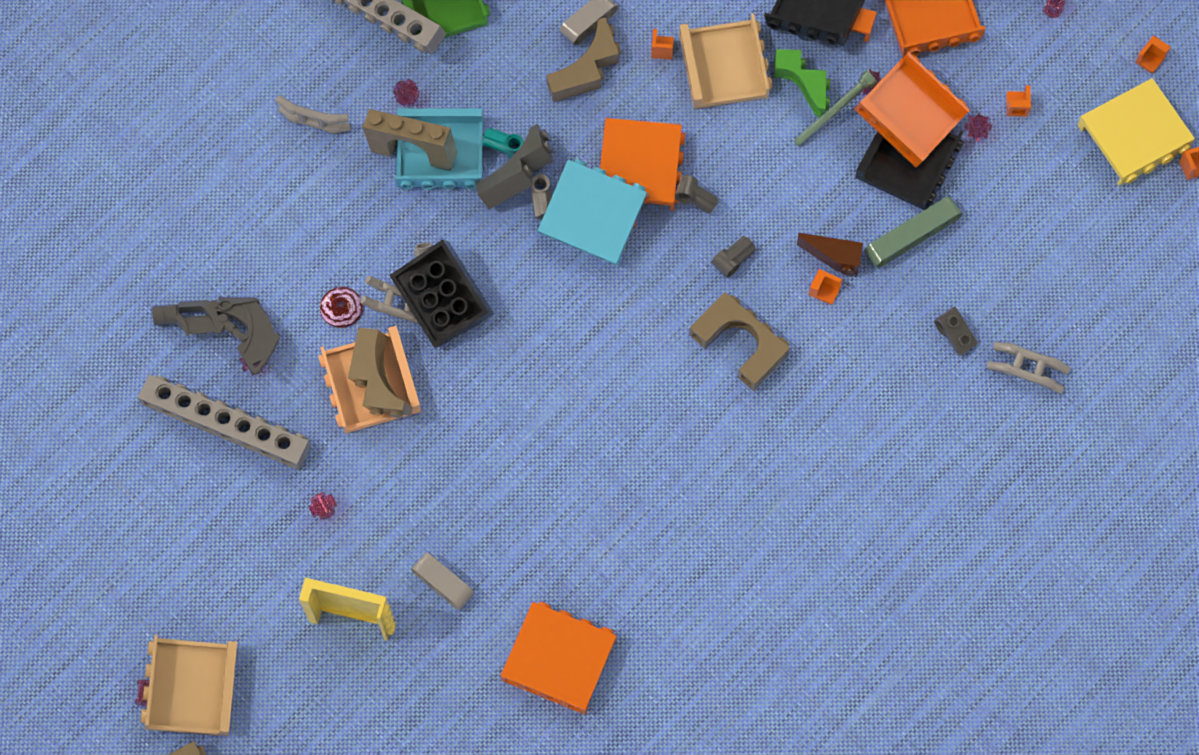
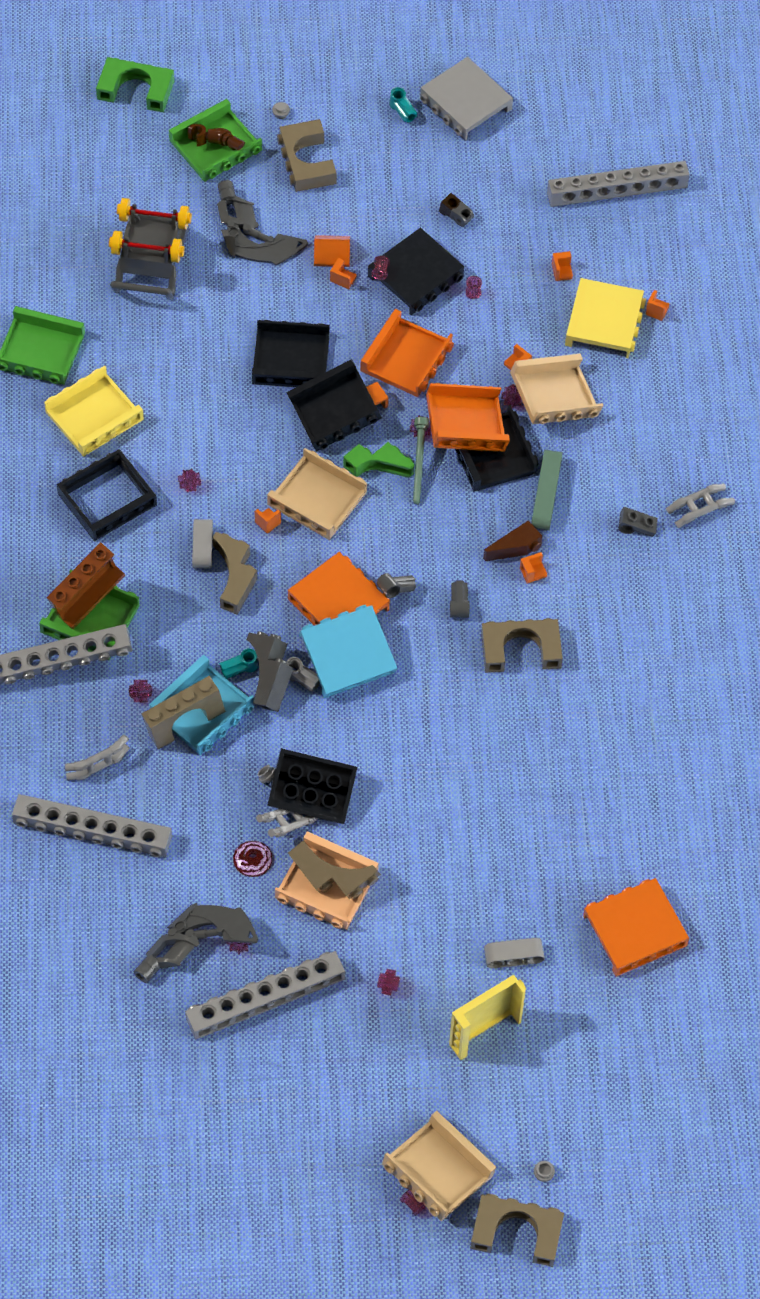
camera: 50 degrees left, 10 degrees down
none -> light grey brick [12,794,172,857]
none -> tan panel [510,354,604,424]

